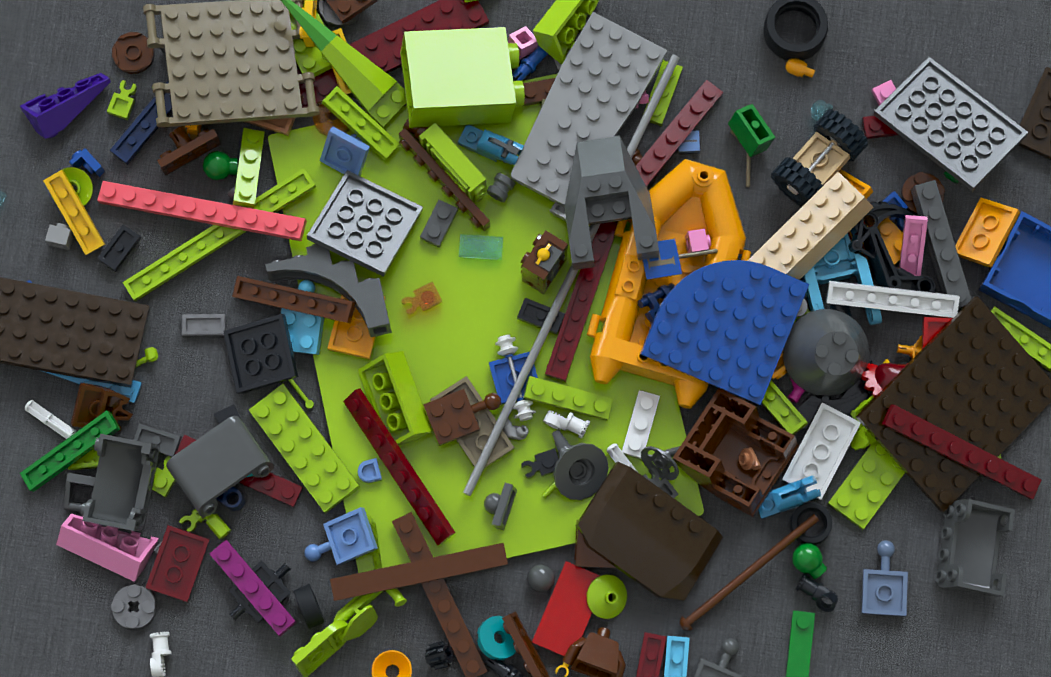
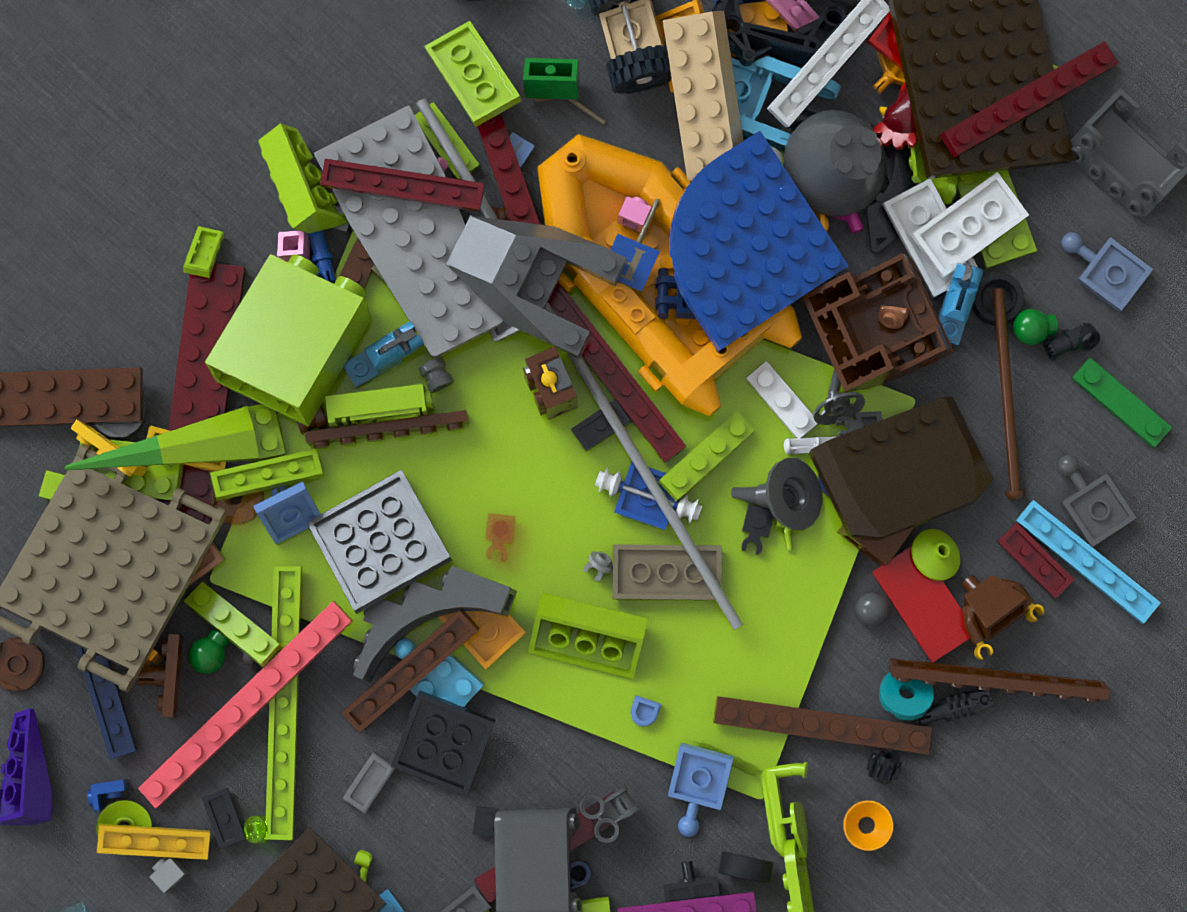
camera: 55 degrees left, 5 degrees up
lime plate [107,80,137,120] -> none
lime plate [249,384,360,513] -> none
lime hinge [288,379,314,409] -> none
reddish brown tile [330,543,508,601] -> none
dark red plate [343,388,456,545] -> none
dark grey plate [420,200,458,248] -> none
reddish brown plate [423,389,501,446] -> none
clear light blue plate [459,234,503,260] -> none
dark grey tile [484,483,517,530] -> none
light grey arm [502,418,528,440] -> none
white connector [543,411,590,439] -> none
lime plate [762,380,808,435] -> none
none -> clear neon green plate [244,815,268,843]
none -> dark red plate [320,158,485,212]
none -> lime plate [424,21,522,127]
none -> dark grey piece [580,786,640,843]
none -> light grey plate [583,551,613,582]
none -> white plate [911,172,1029,278]

